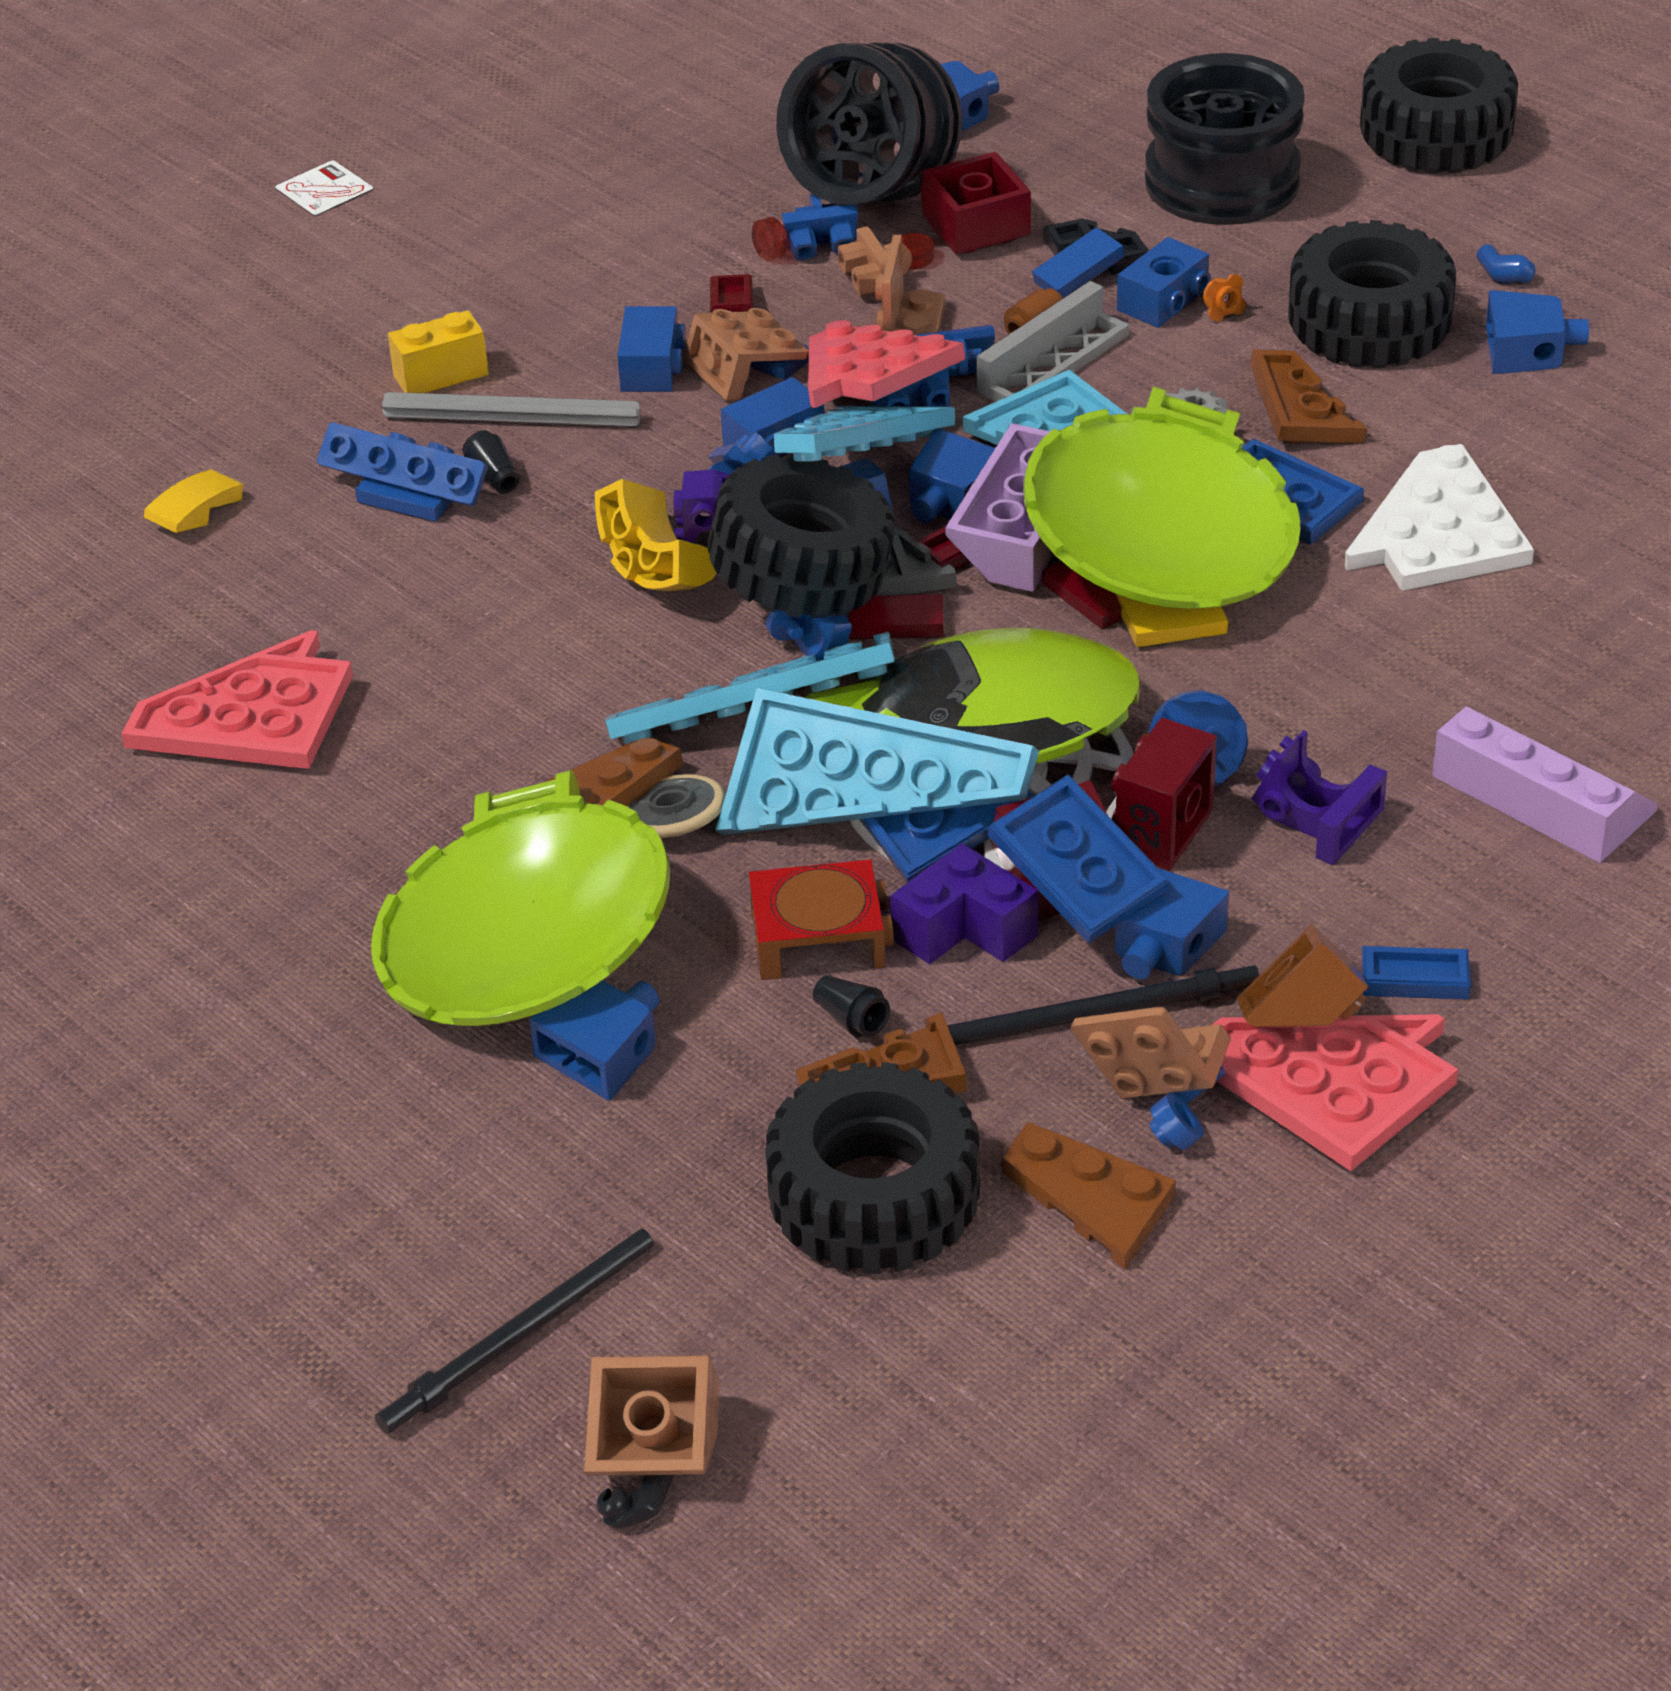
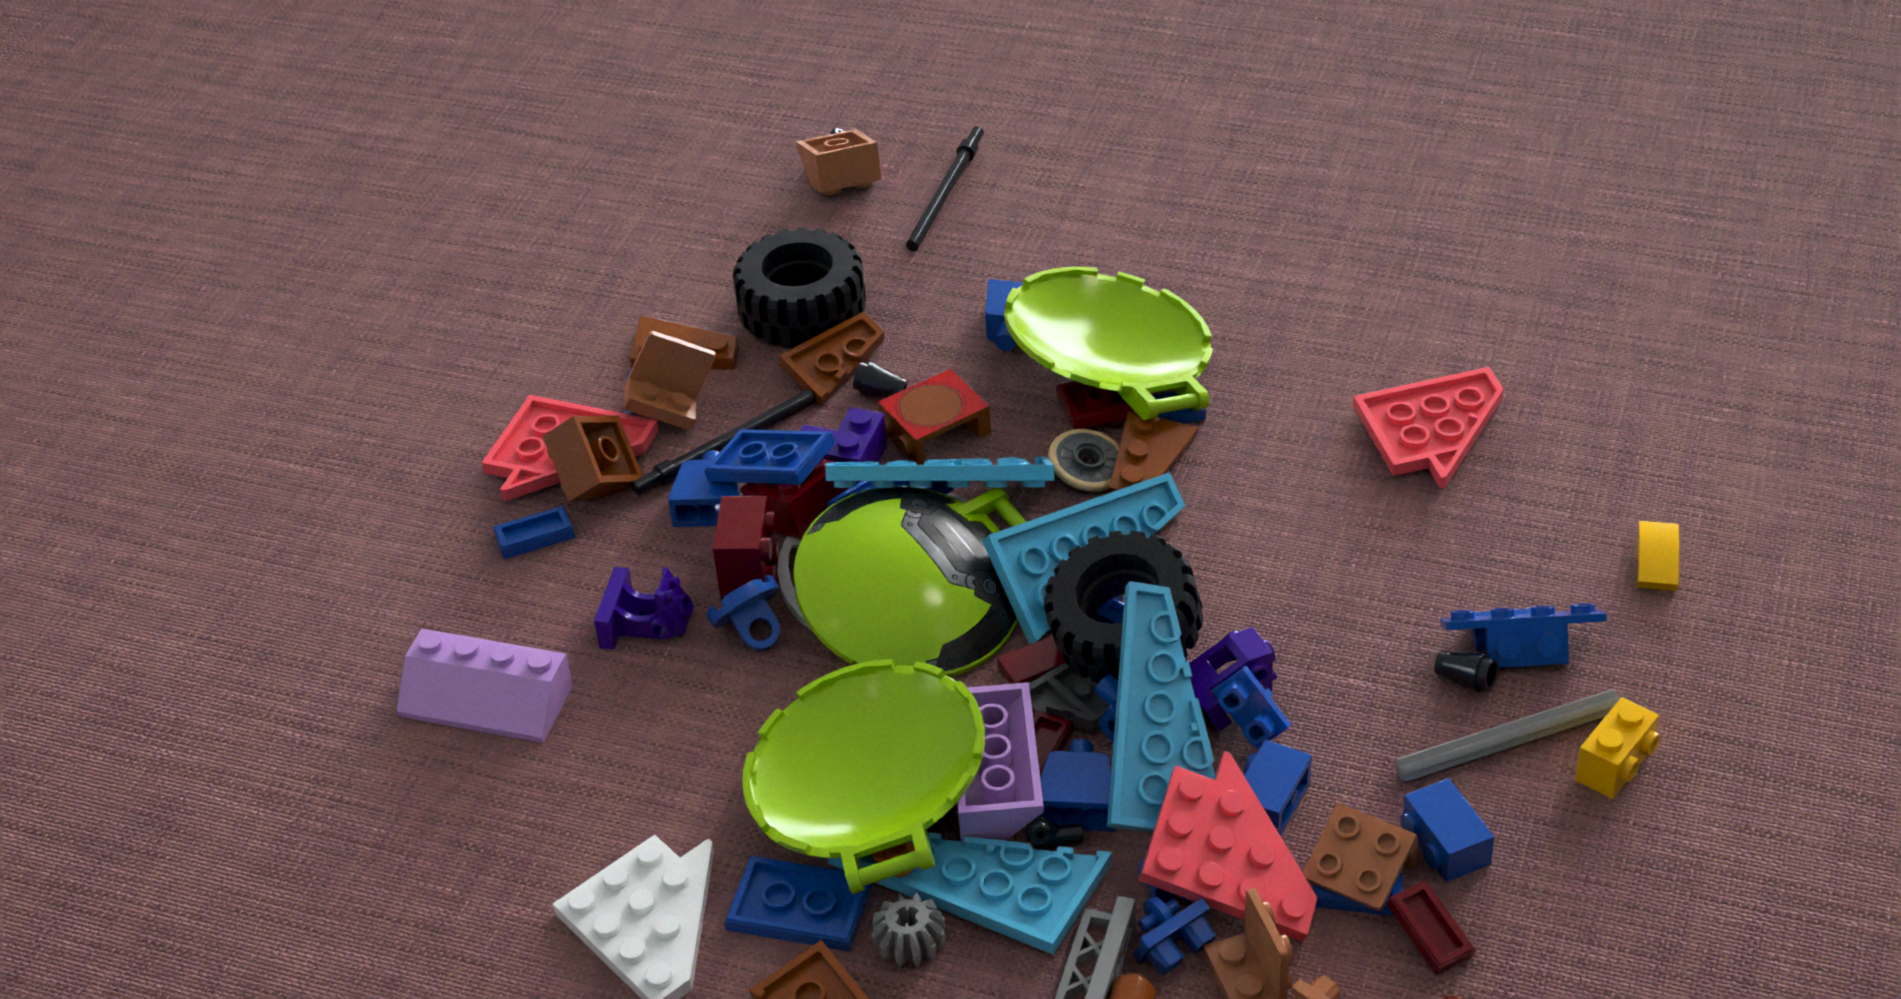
camera: 155 degrees right, 0 degrees up
yellow brick [595,479,716,591] -> none

